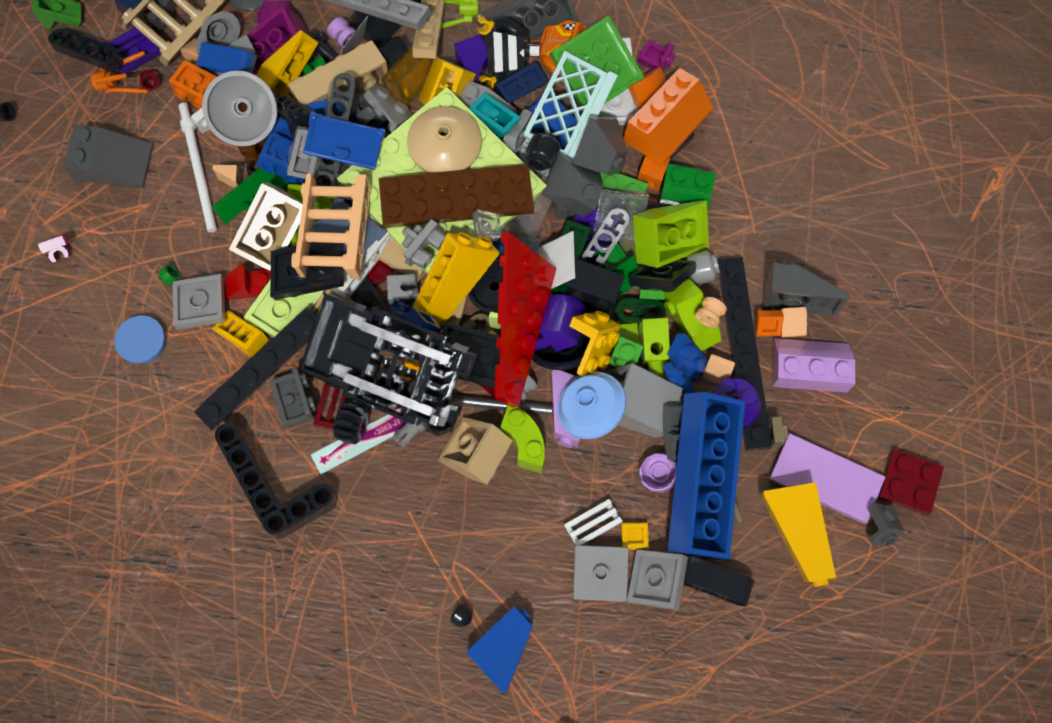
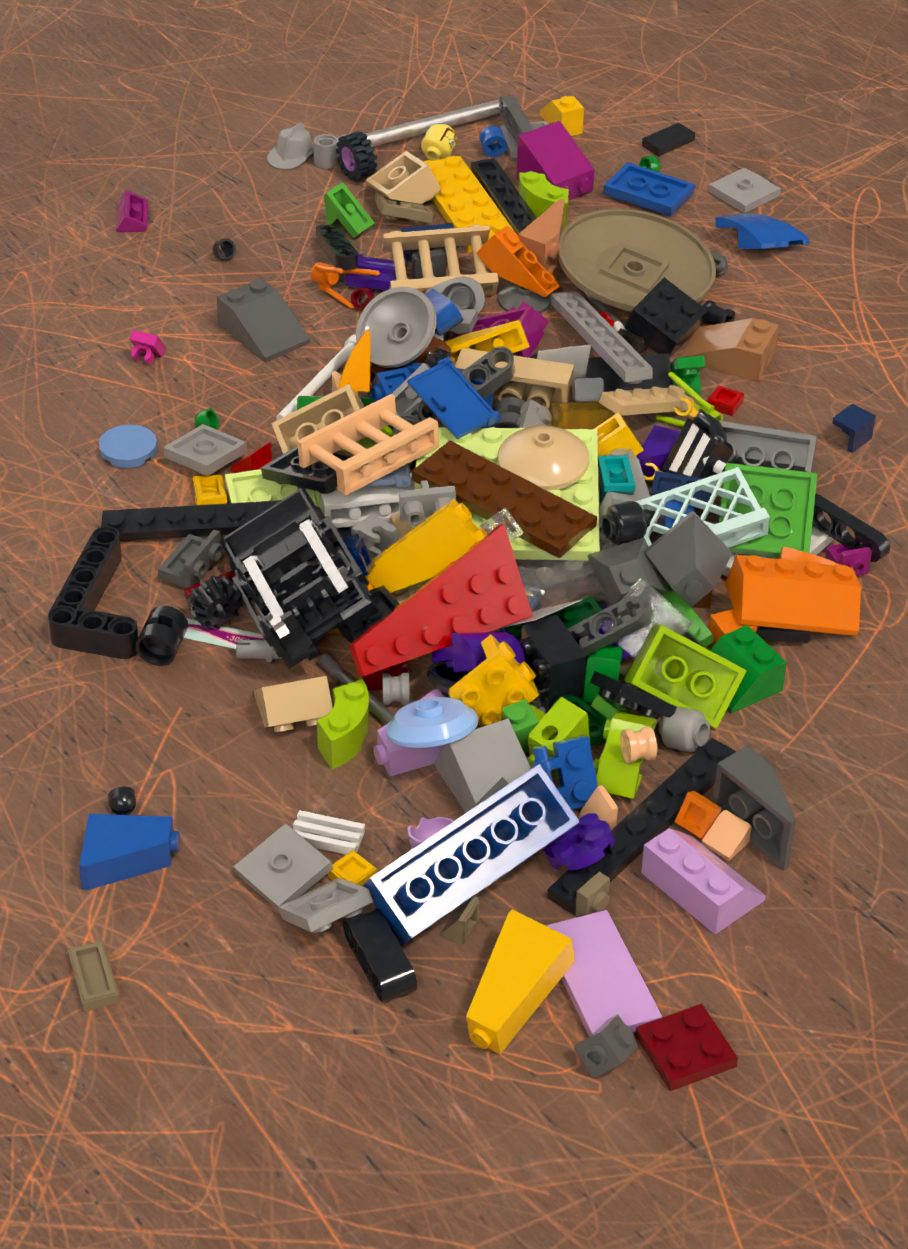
camera: 45 degrees right, 30 degrees down
none -> black wheel [135,605,188,666]
none -> light orange slope [338,329,371,395]
none -> black beam [812,493,890,562]

